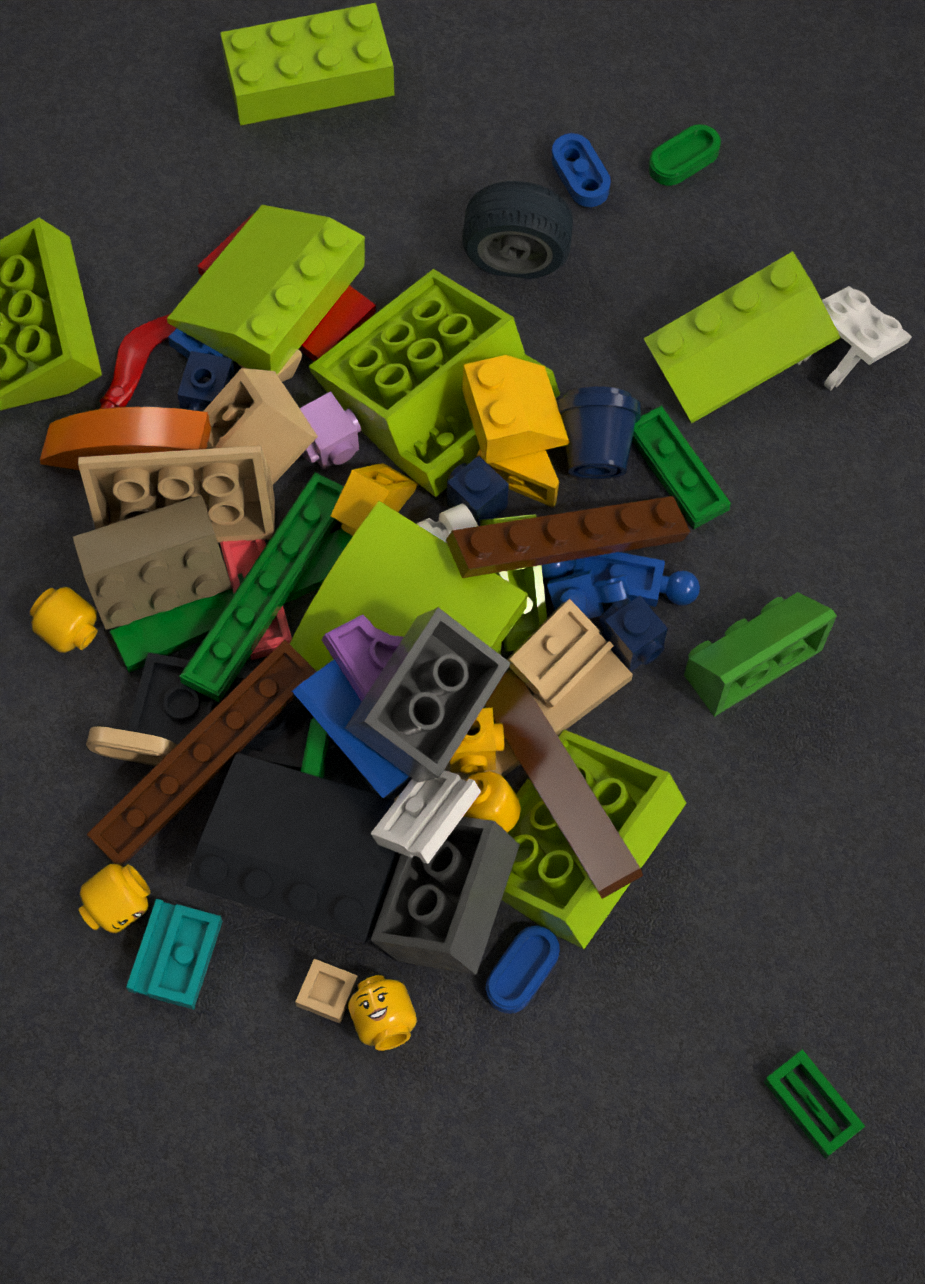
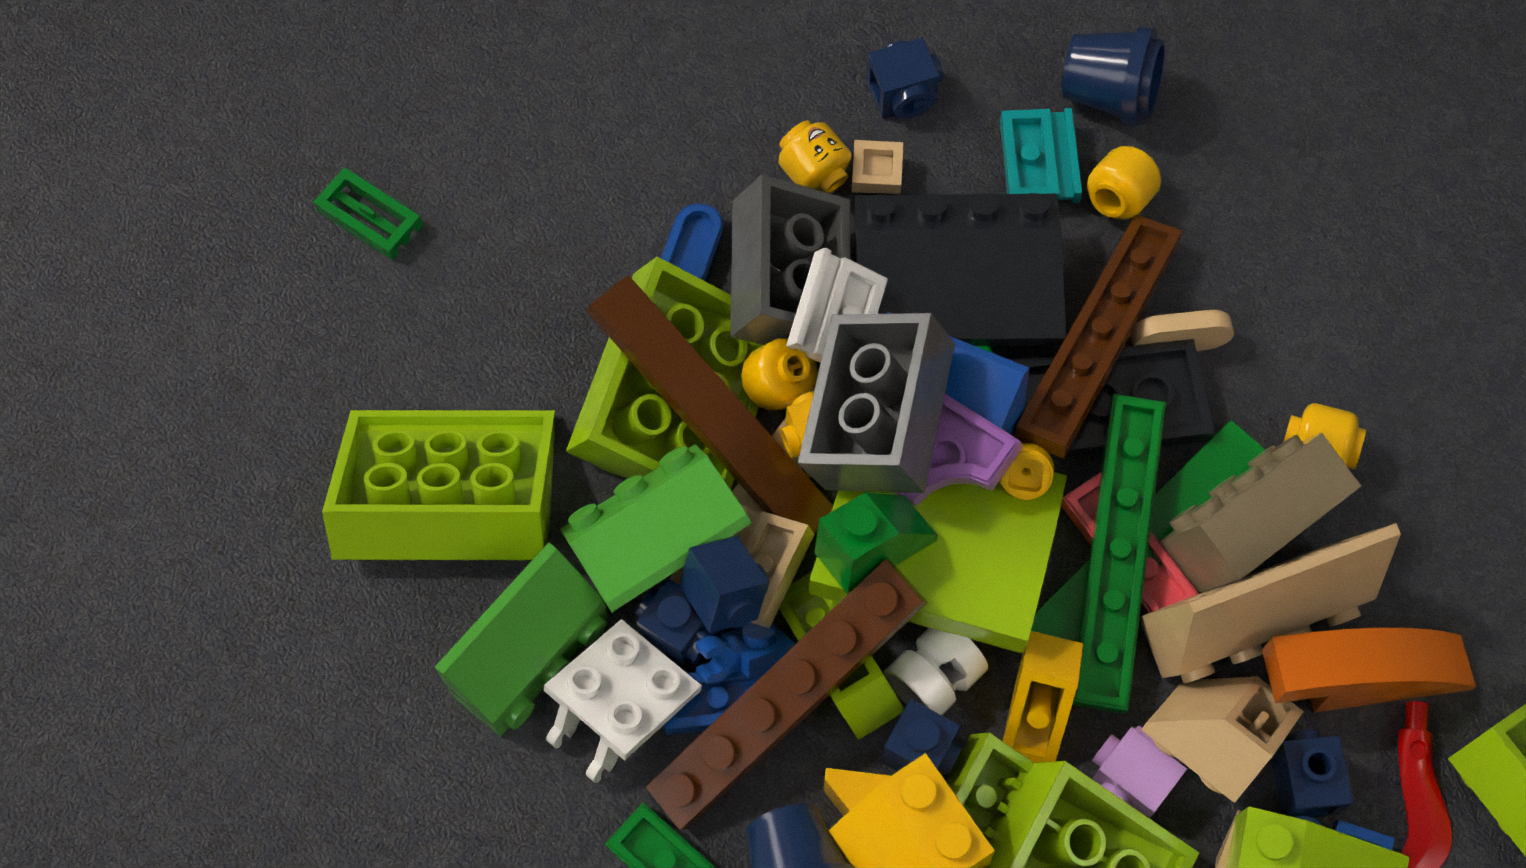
camera: 165 degrees right, 0 degrees up
none -> lime slope [322,410,556,561]
none -> white plate [544,619,702,783]
none -> bright green slope [560,444,752,612]
none -> dark blue brick [679,536,769,633]
none -> green slope [815,492,938,594]
none -> dark blue brick [866,37,943,119]
none -> yellow tile [1000,443,1054,500]
none -> dark blue piece [1062,26,1165,127]

